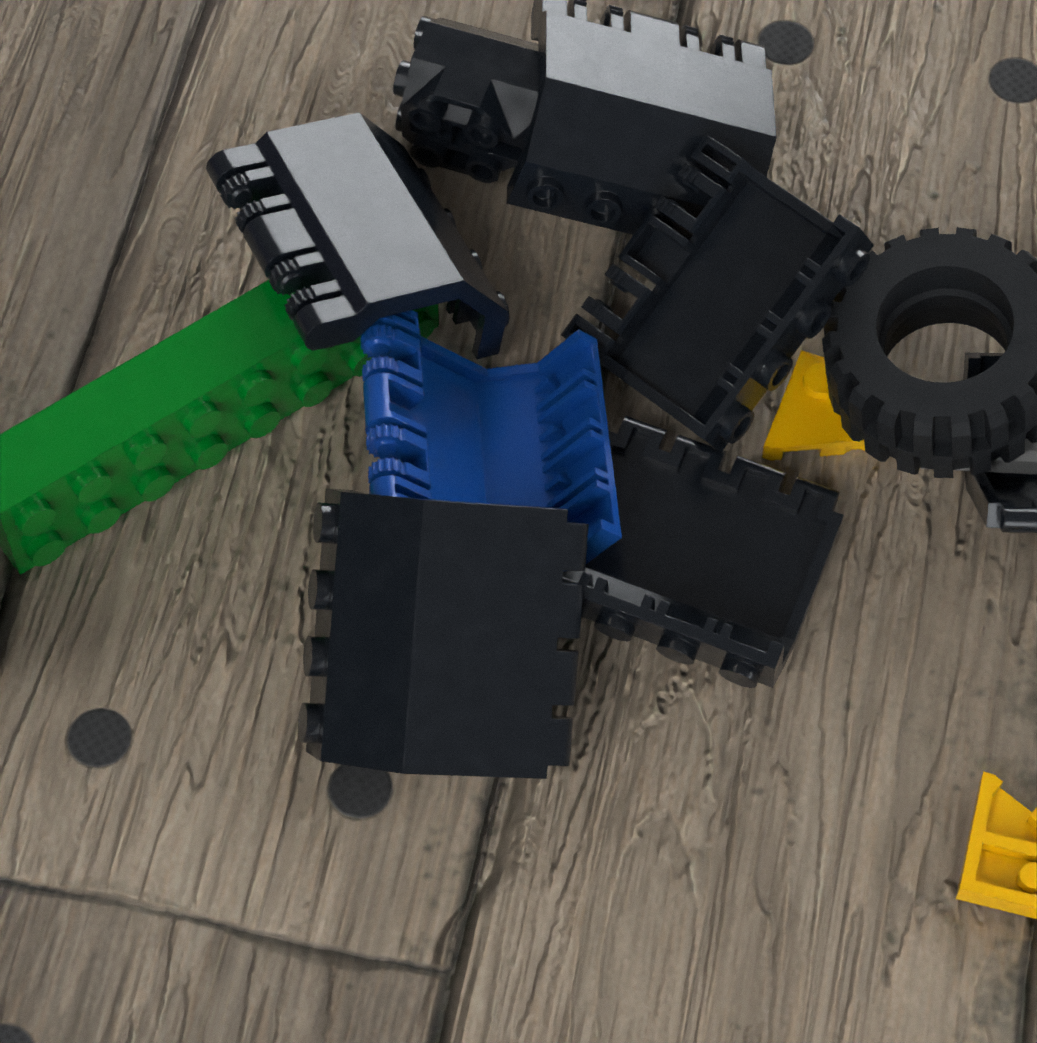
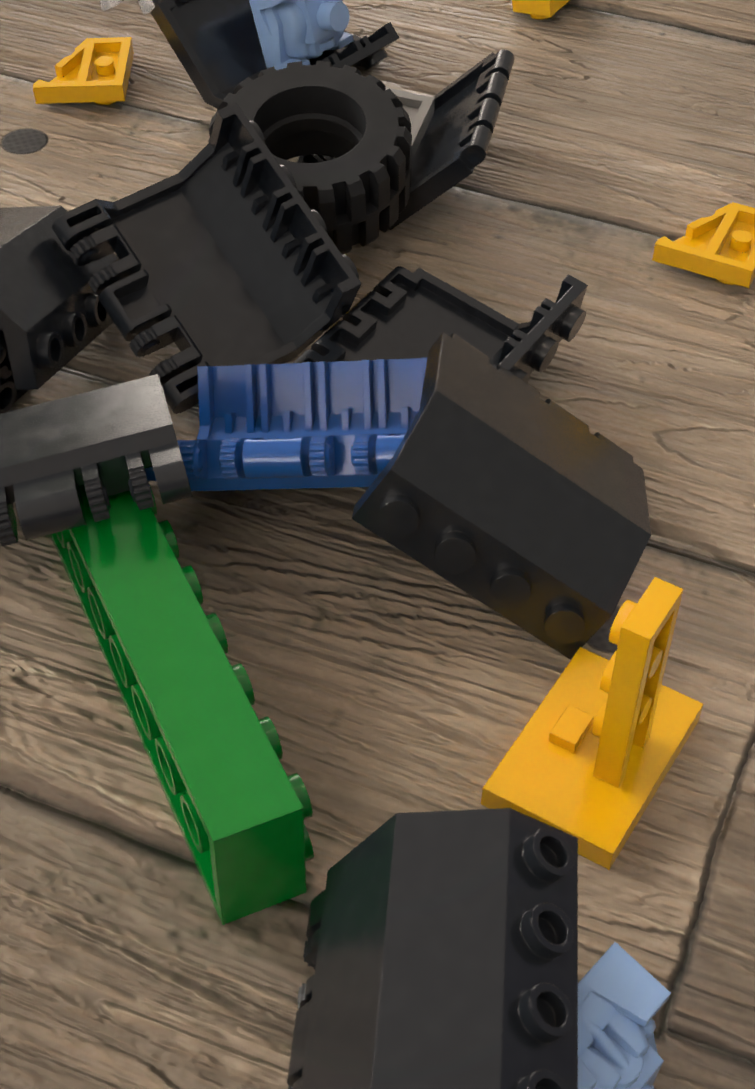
camera: 80 degrees left, 15 degrees down
none -> yellow piece [481,577,703,870]

